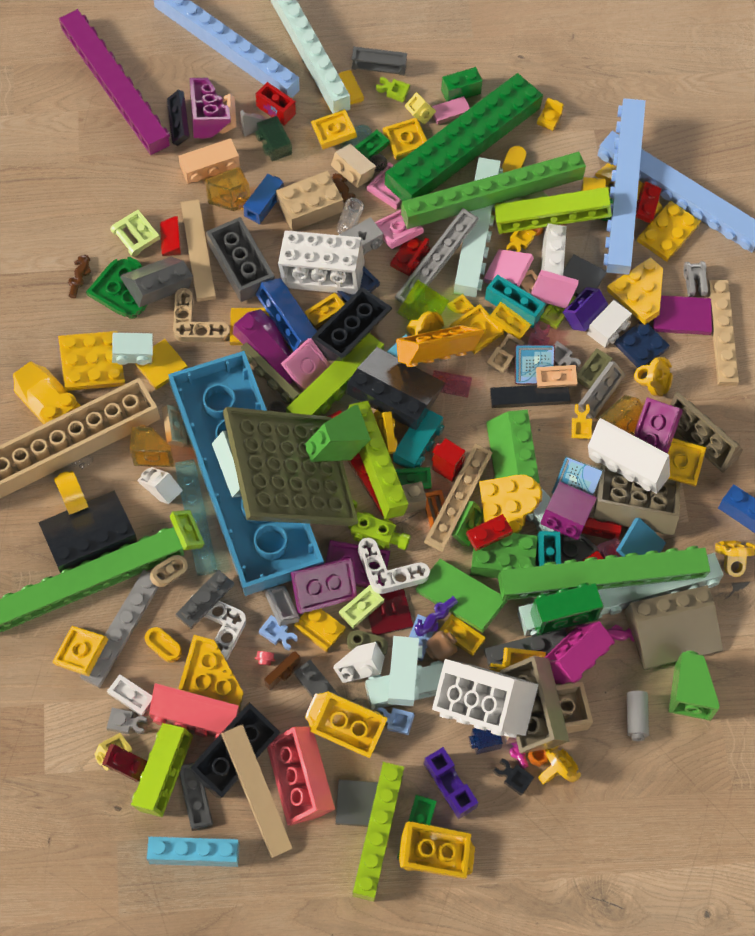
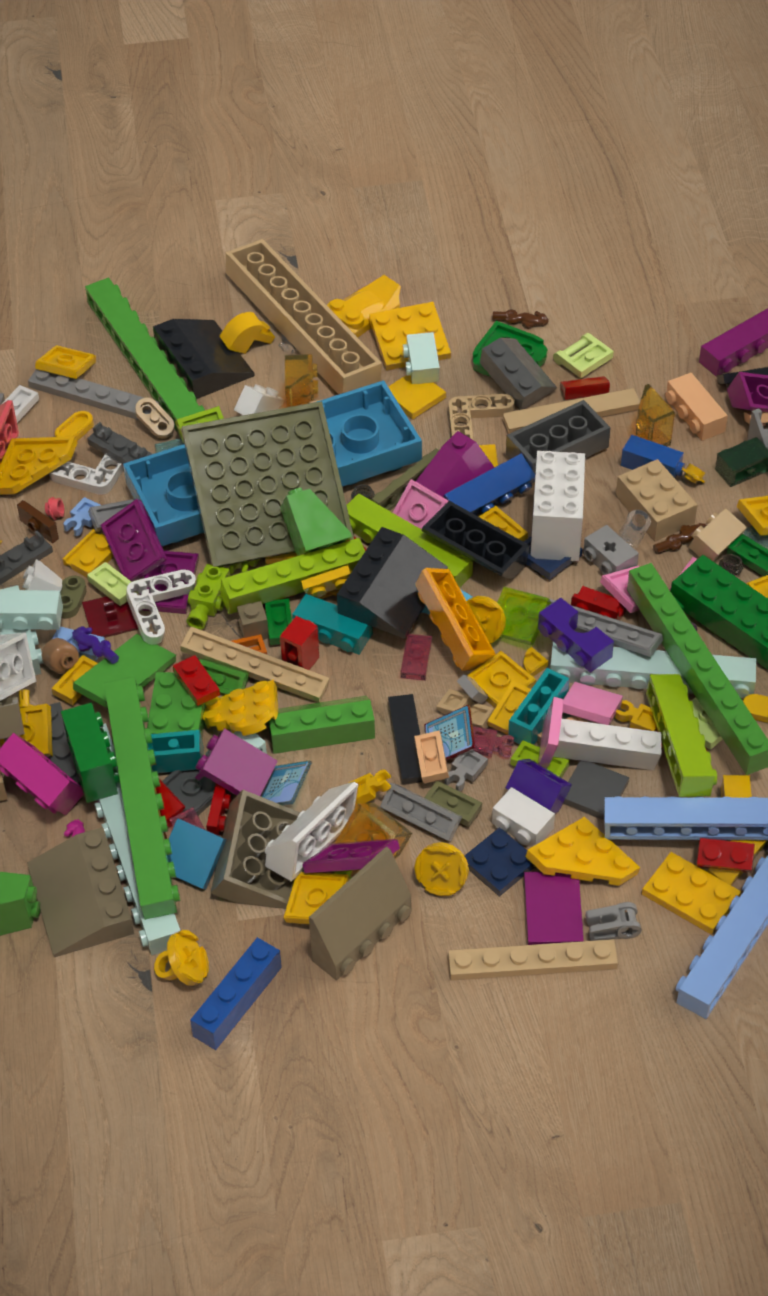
camera: 90 degrees right, 15 degrees down
none -> light grey tile [457,674,488,704]
none -> dark purple arch [538,598,614,673]
none -> yellow plate [681,463,705,484]

